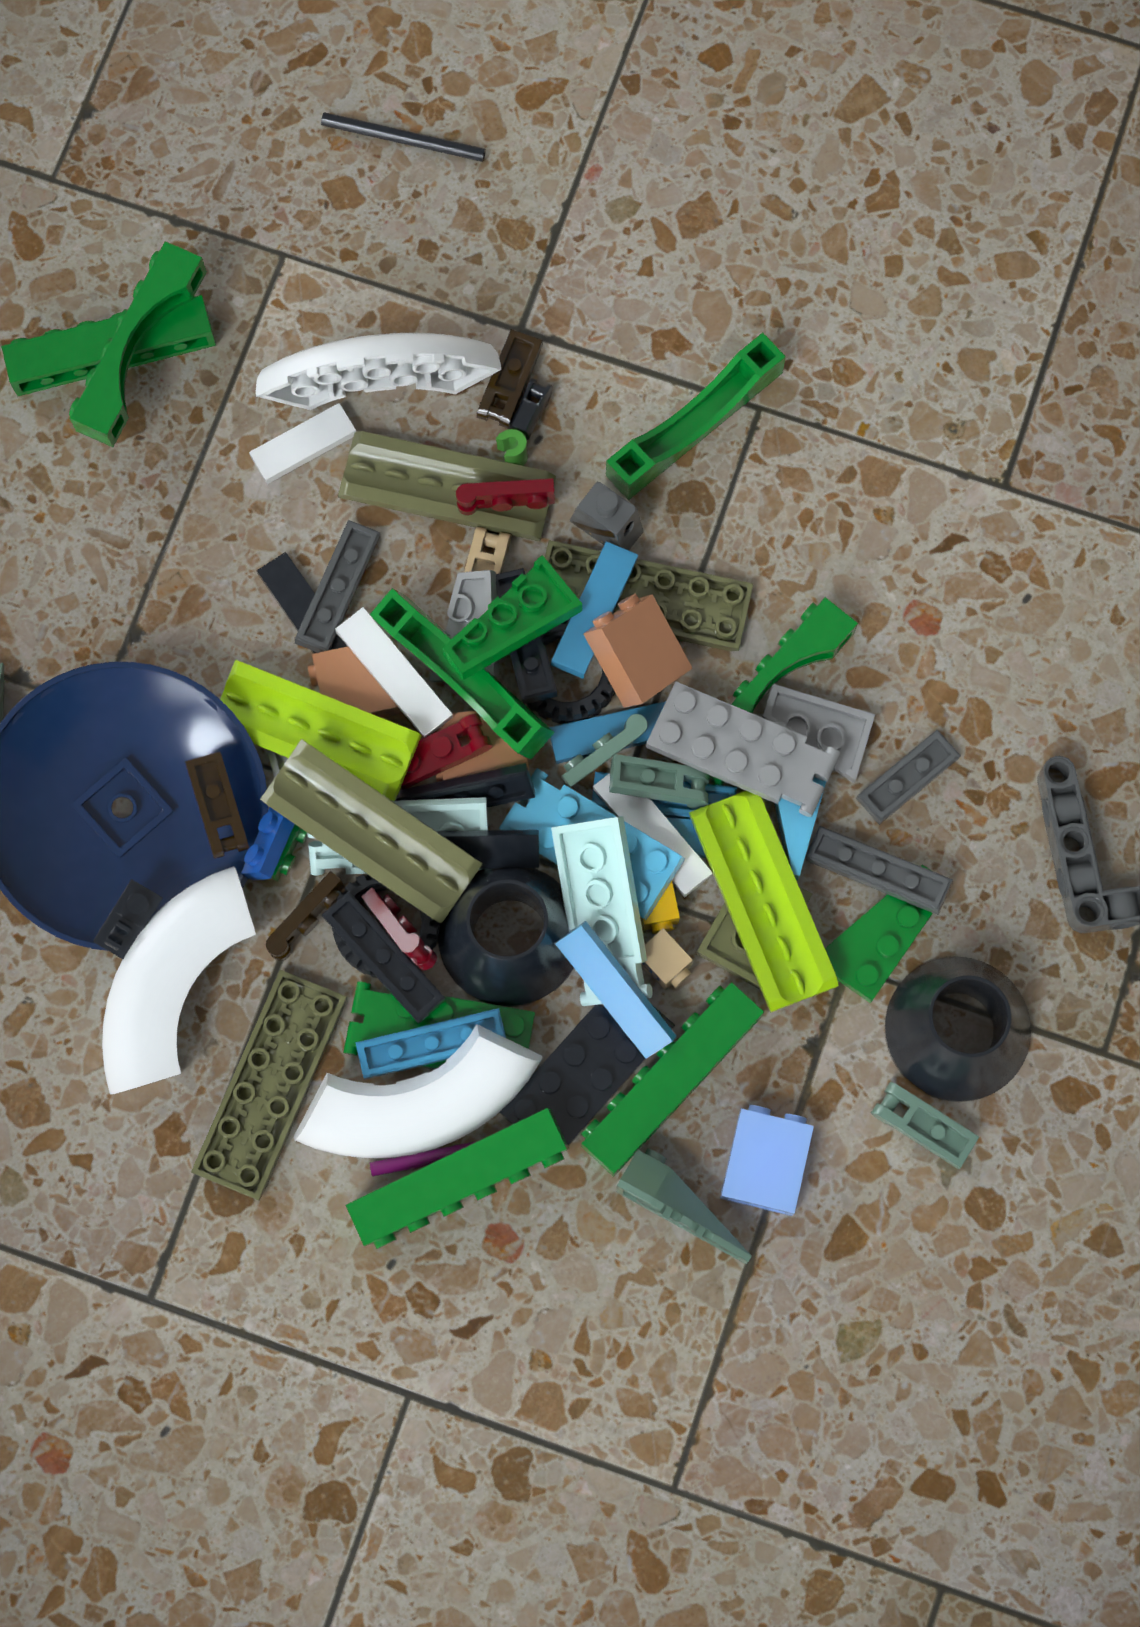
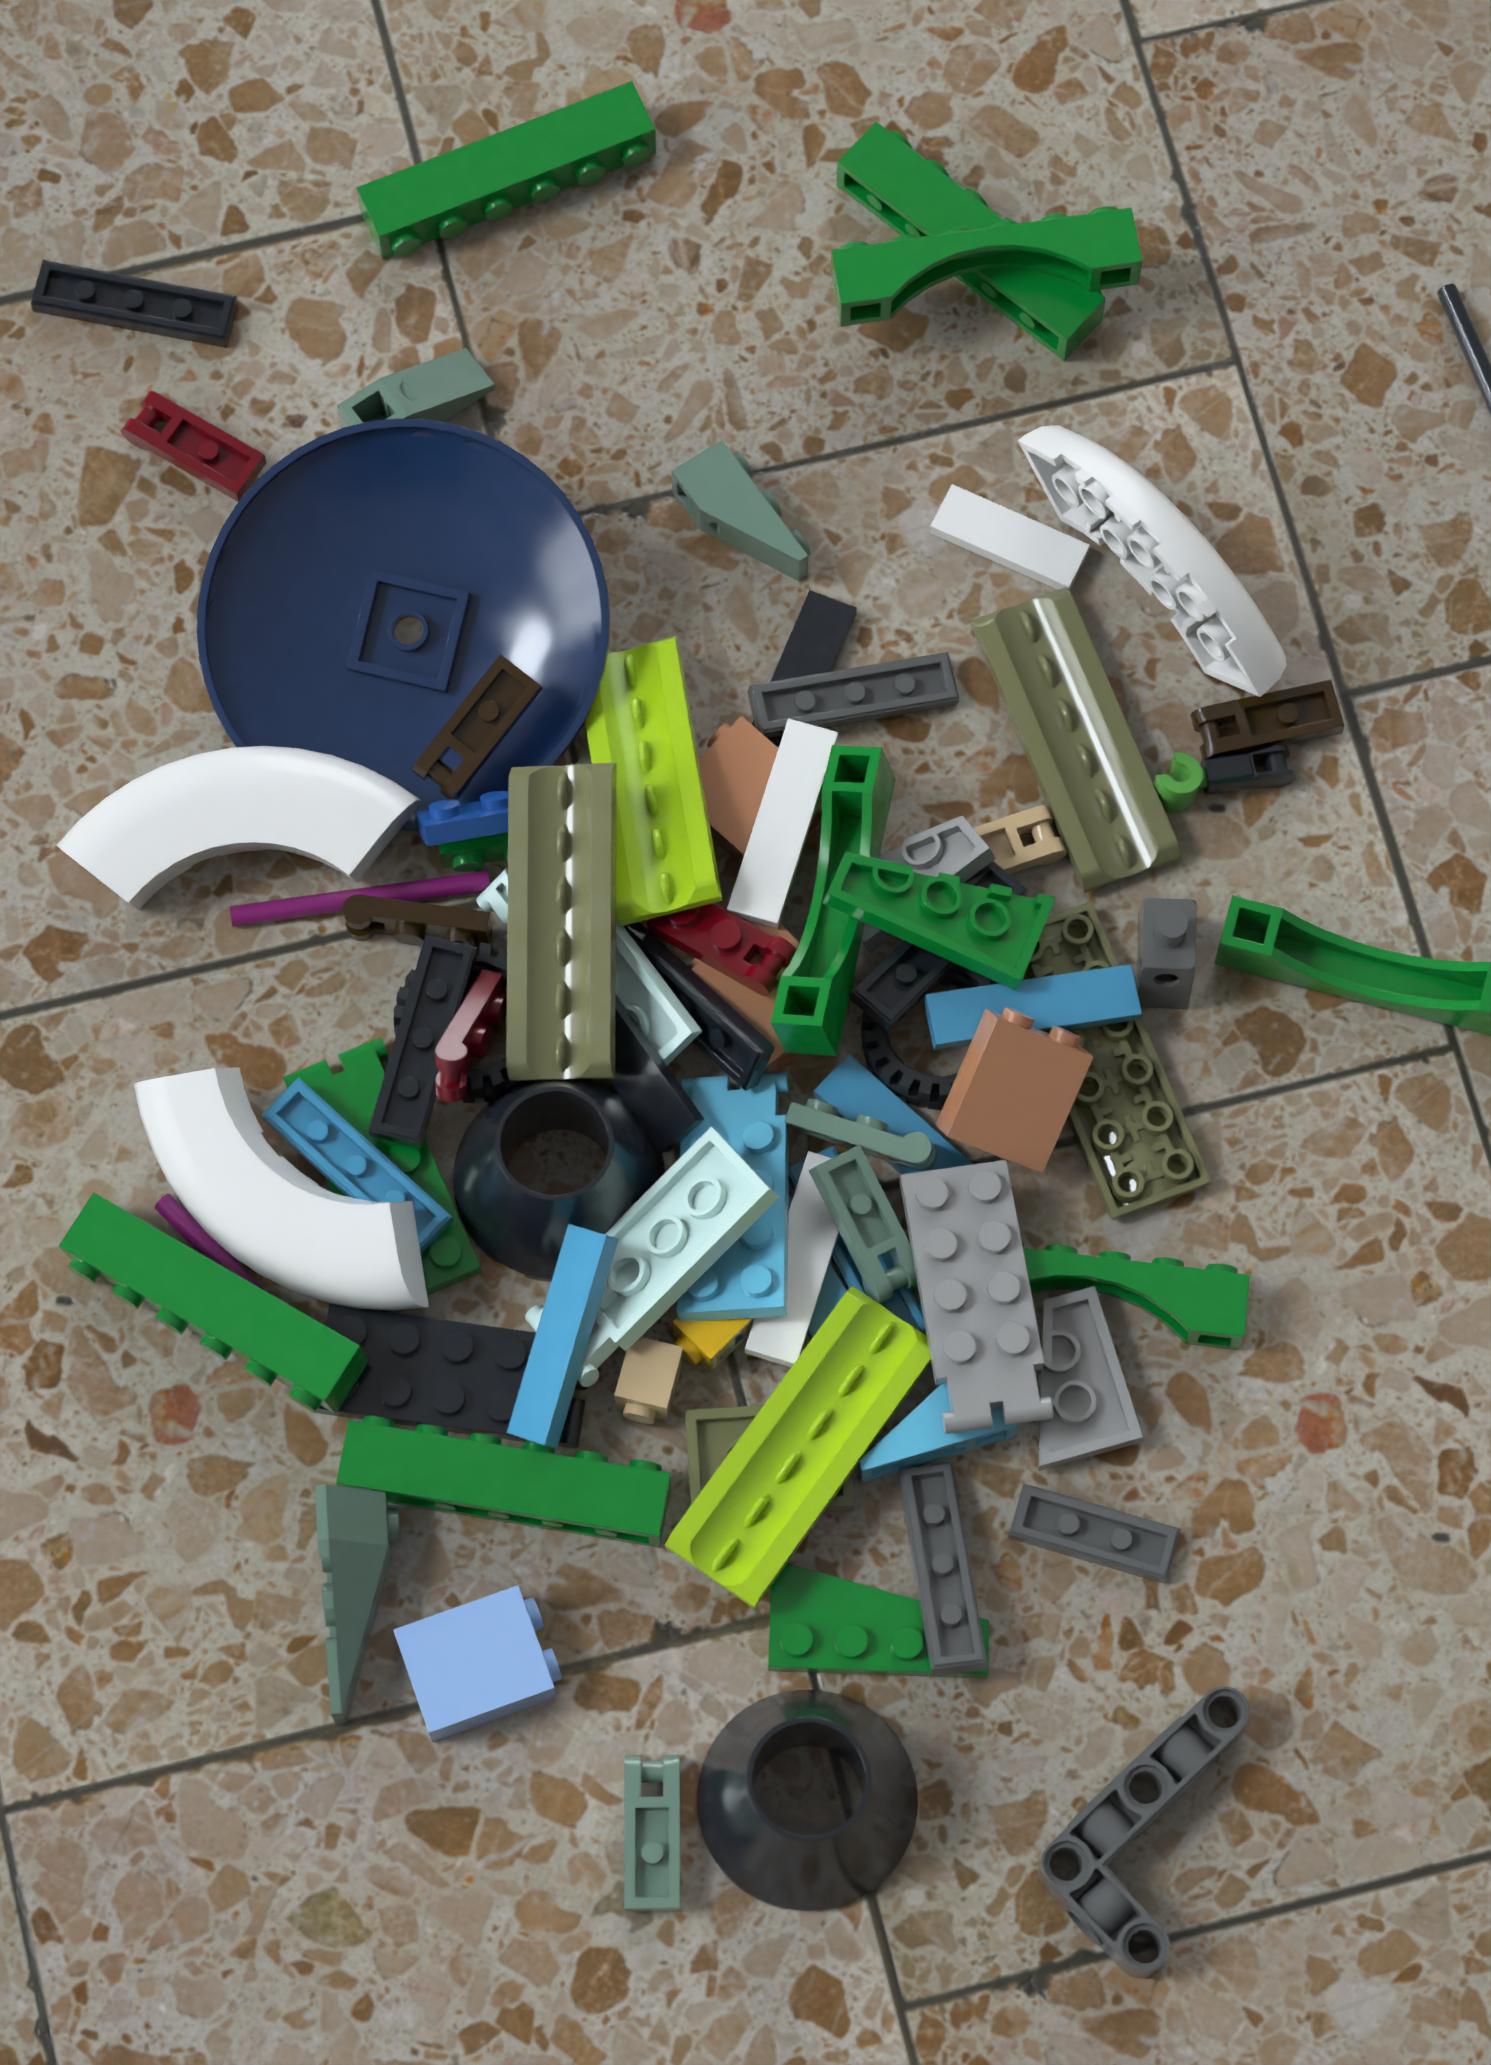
camera: 55 degrees right, 5 degrees down
black plate [93,879,163,959] -> none
olive plate [191,970,347,1201] -> none
dark red plate [456,478,555,516] -> none
none -> magenta piece [230,870,490,927]
none -> sand green slope [671,440,810,581]

